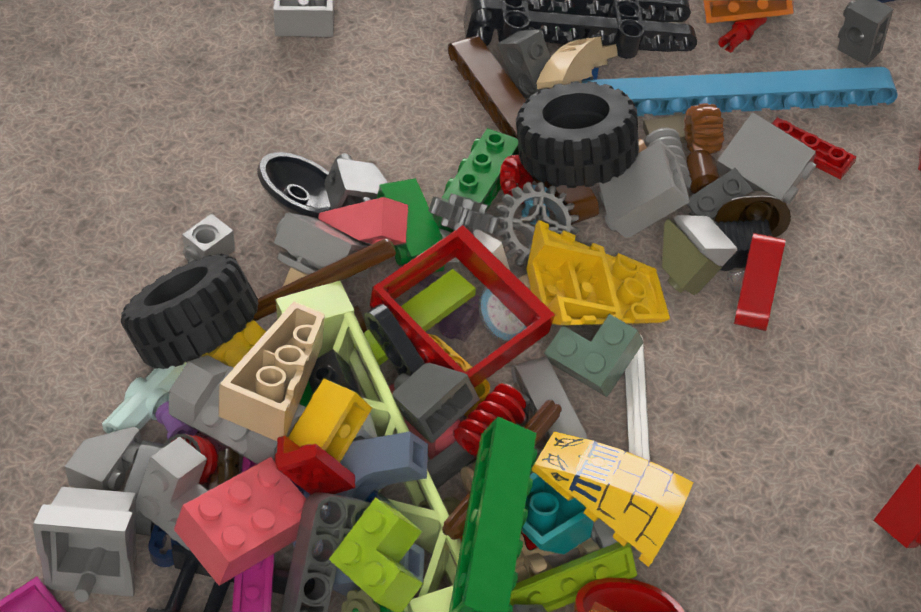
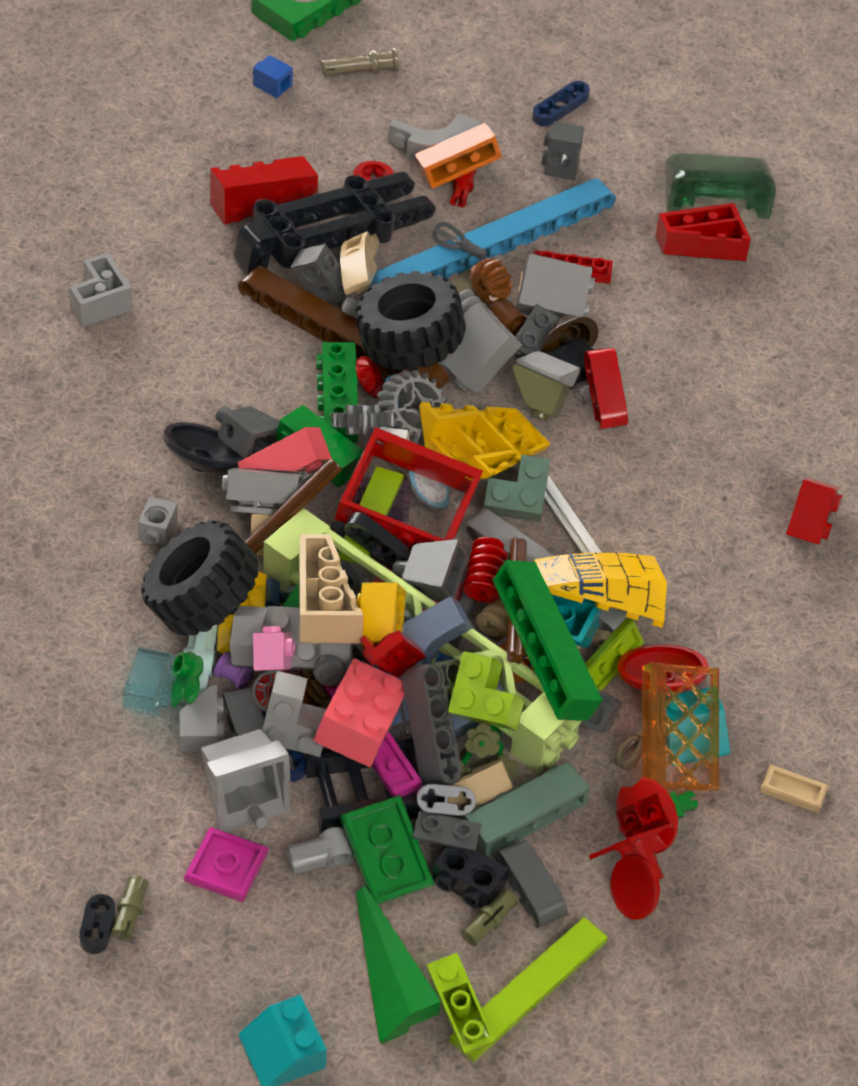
camera: 30 degrees left, 0 degrees up
none -> clear light blue brick [122,647,177,717]
none -> green plate [171,651,204,708]
none -> bright pink brick [253,626,296,670]
none -> dark grey tile [314,654,346,687]
none -> dark grey piece [432,222,487,260]

